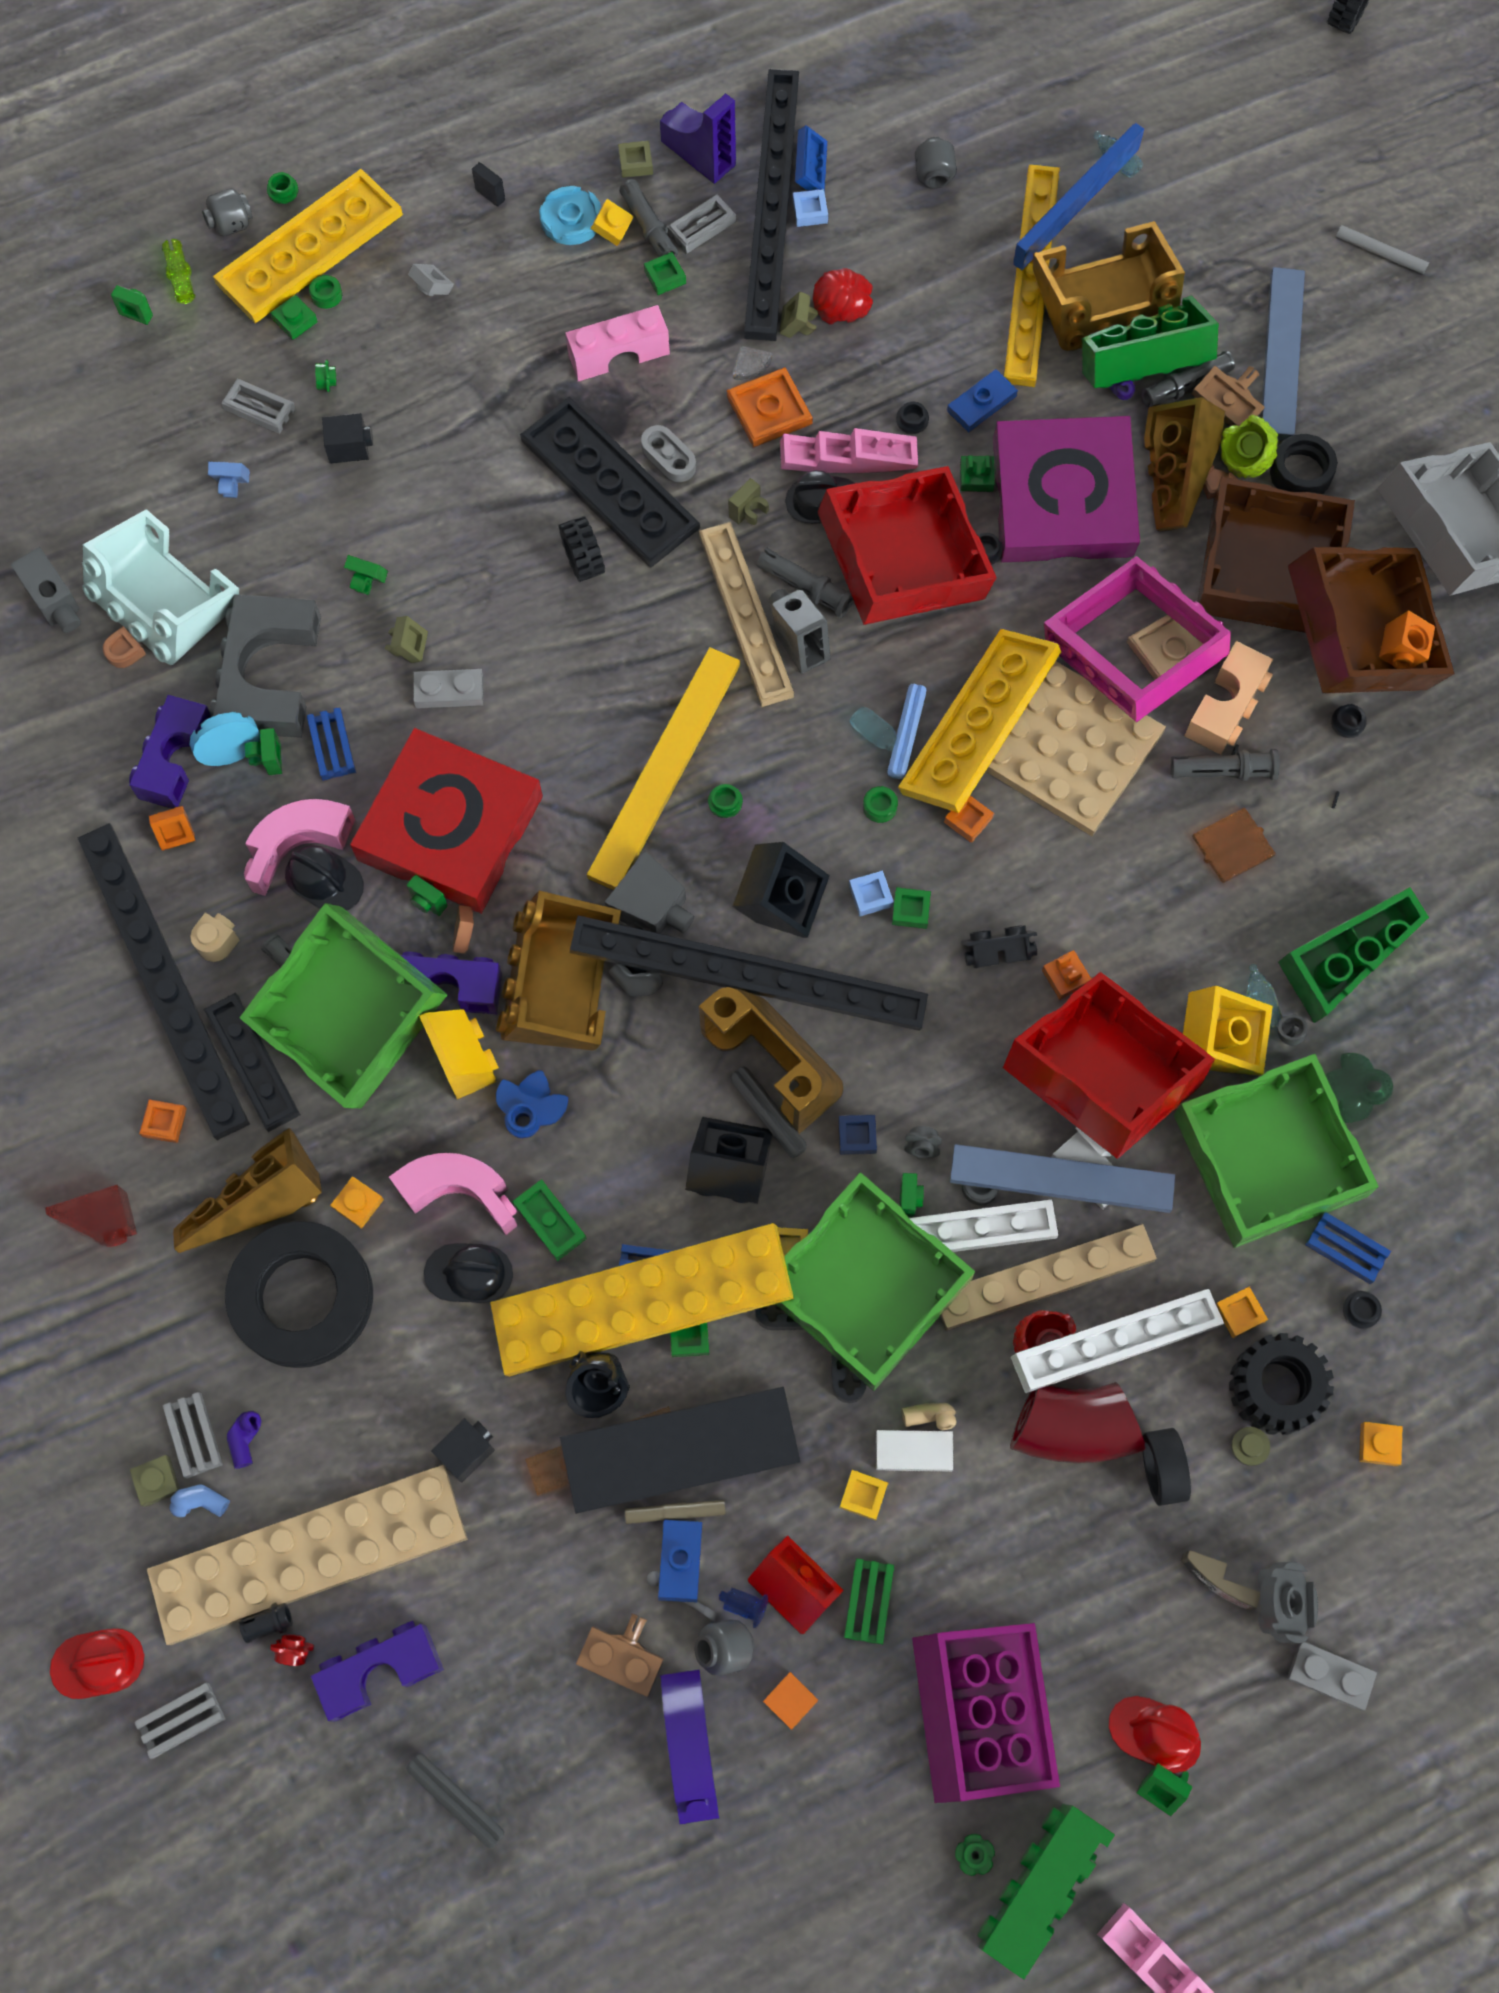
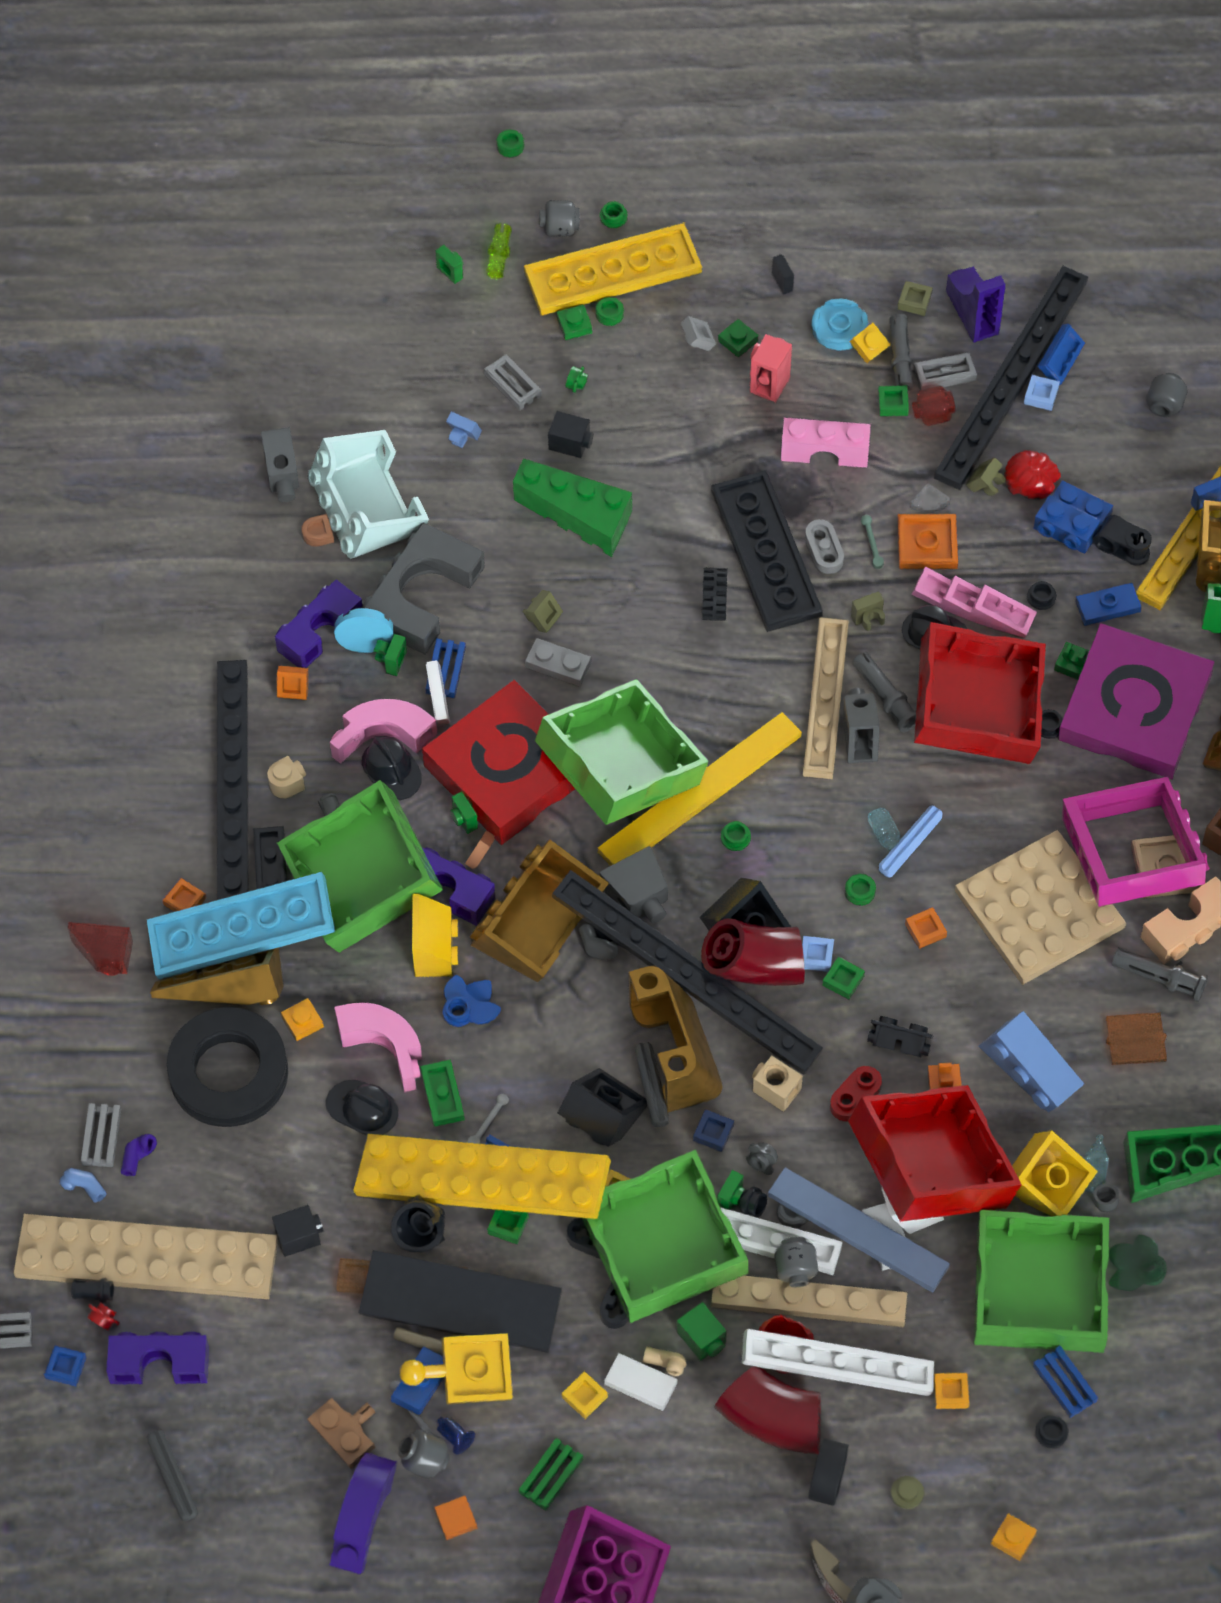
camera: 25 degrees right, 10 degrees down
olive plate [129,1455,180,1507] -> none
green tile [344,555,388,595] -> none
red panel [748,1535,844,1634] -> none
yellow plate [898,629,1061,813] -> none
black tyre [1229,1333,1334,1435] -> none
none -> blue tile [44,1345,86,1386]
none -> medium azure plate [147,872,335,980]
none -> yellow plate [400,1334,513,1404]
none -> white tile [426,660,450,725]
none -> light grey hinge [468,1094,509,1144]
none -> green tile [497,129,524,157]
none -> green wedge [513,458,632,557]
none -> bright green tile [535,679,709,825]
none -> green brick [677,1302,727,1361]
none -> dark red brick [701,918,805,986]
none -> green plate [718,319,758,358]
none -> black plate [739,1186,767,1218]
none -> coral brick [750,334,792,403]
none -> tan brick [752,1056,803,1112]
none -> dark grey head [774,1237,818,1287]
none -> red plate [830,1066,882,1121]
none -> sand green hinge [861,515,884,569]
none -> clear red head [912,386,956,426]
none -> medium blue wedge [978,1011,1084,1112]
none -> blue plate [1034,480,1114,554]
none -> black piece [1093,515,1152,566]

